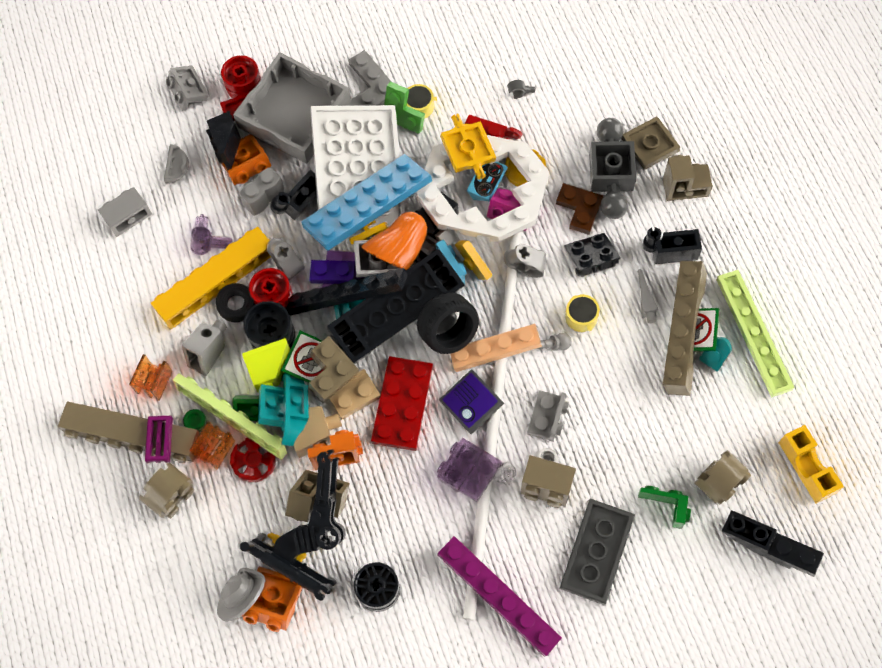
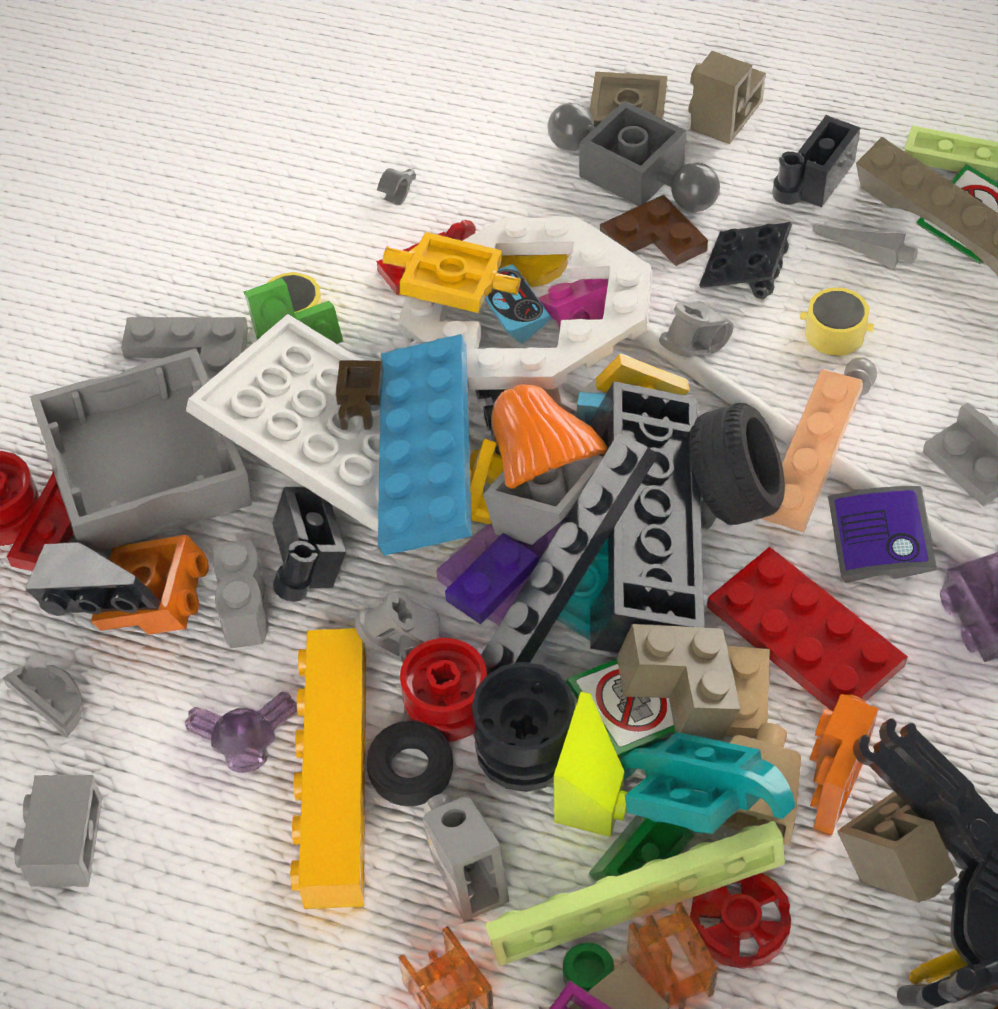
camera: 55 degrees left, 15 degrees down
none -> dark brown plate [335,360,384,430]

